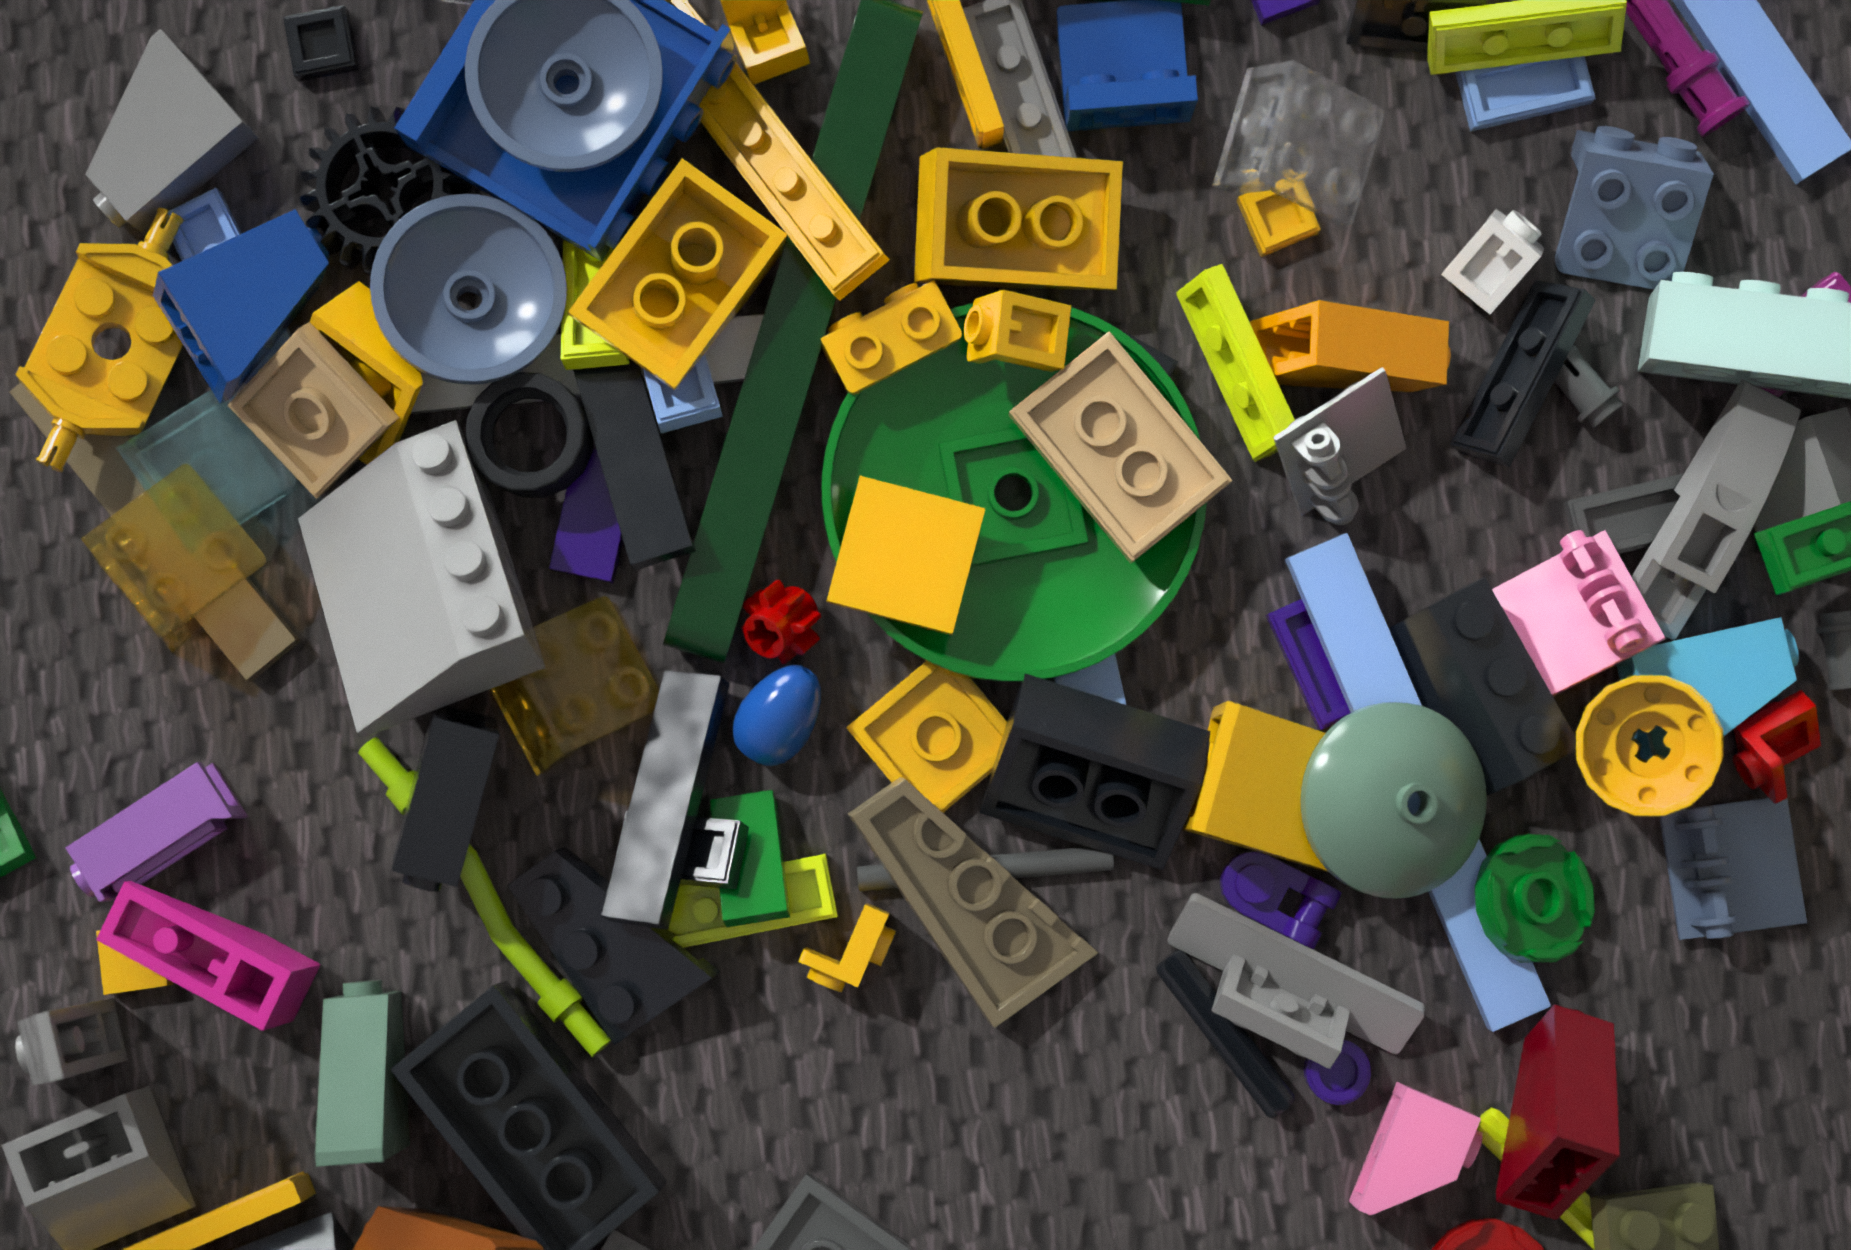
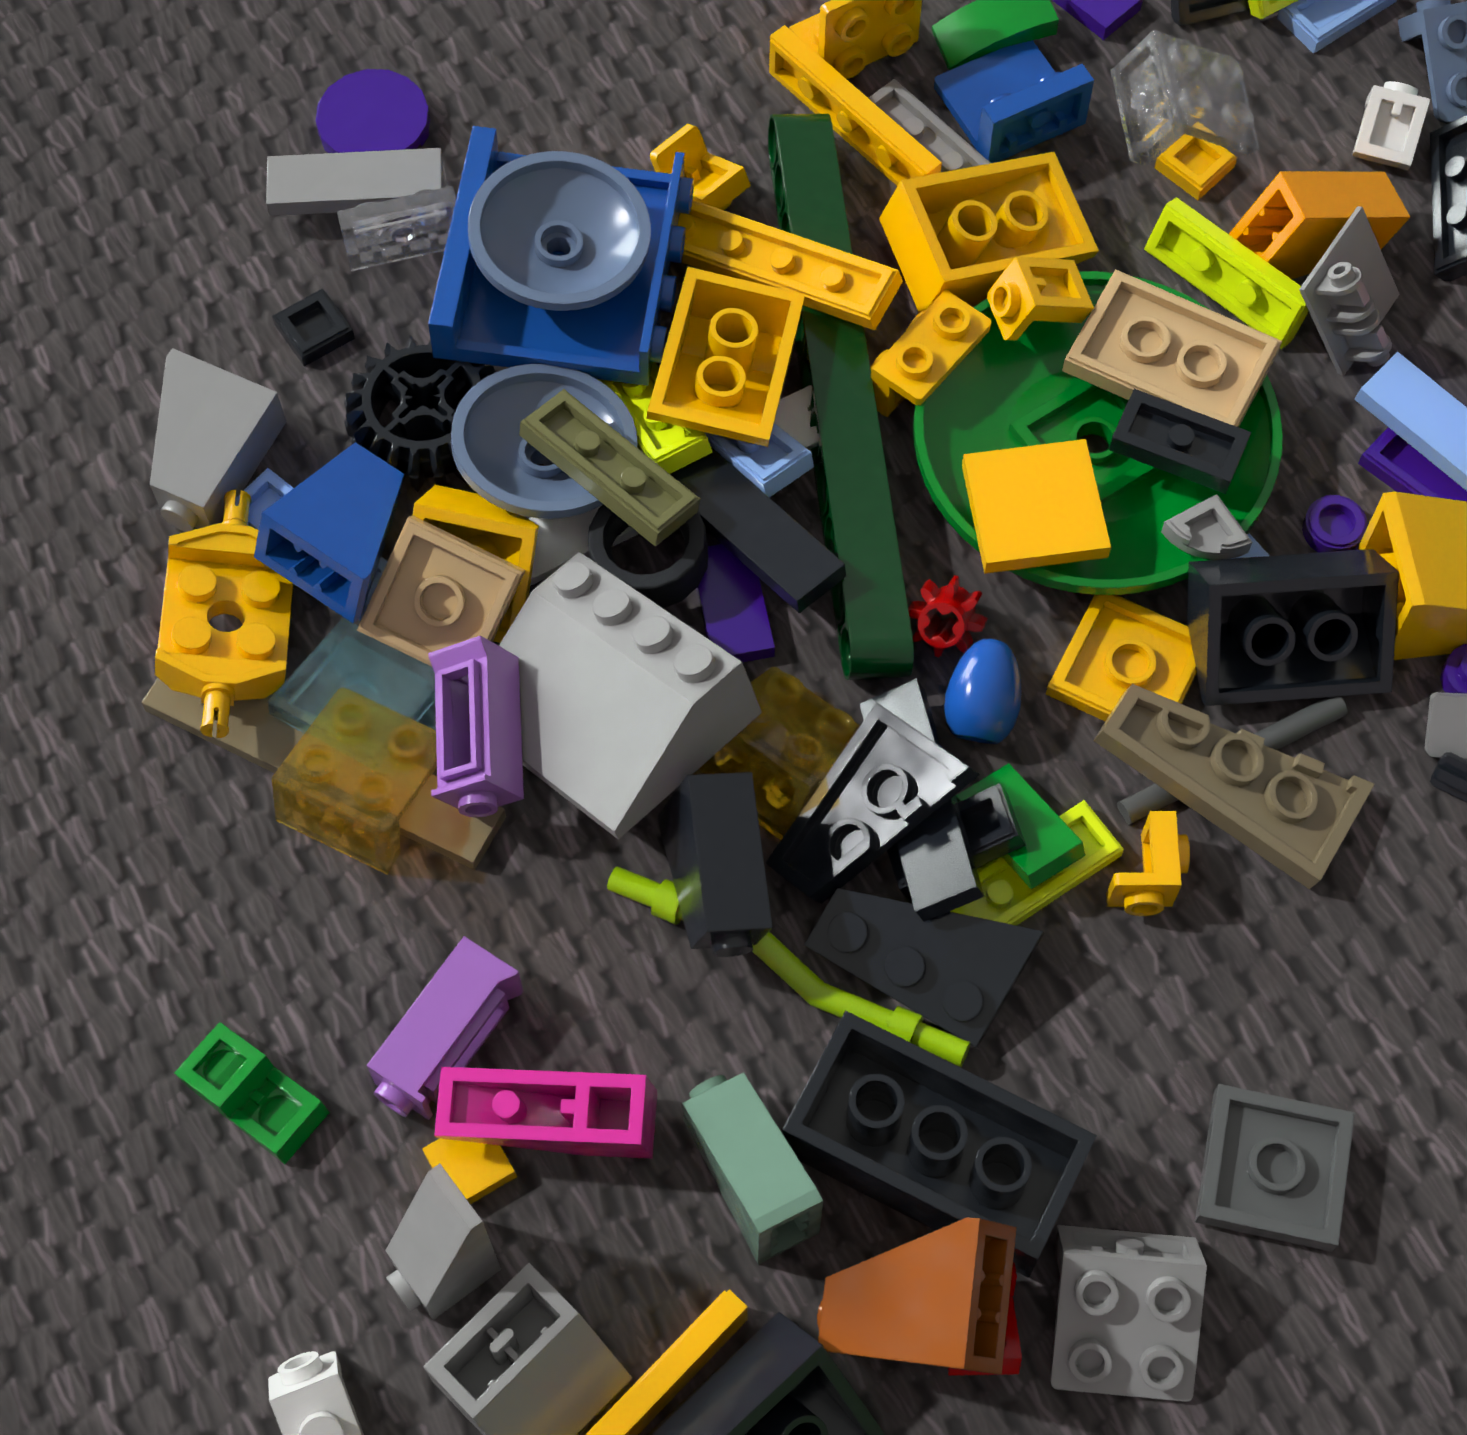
camera: 25 degrees left, 20 degrees down
none -> medium lavender window [428,635,524,817]
none -> olive tile [519,389,700,547]
none -> wing [766,702,980,904]
none -> black plate [1109,389,1251,494]
none -> light grey tile [1161,494,1252,560]
none -> dark purple tile [1302,495,1367,553]

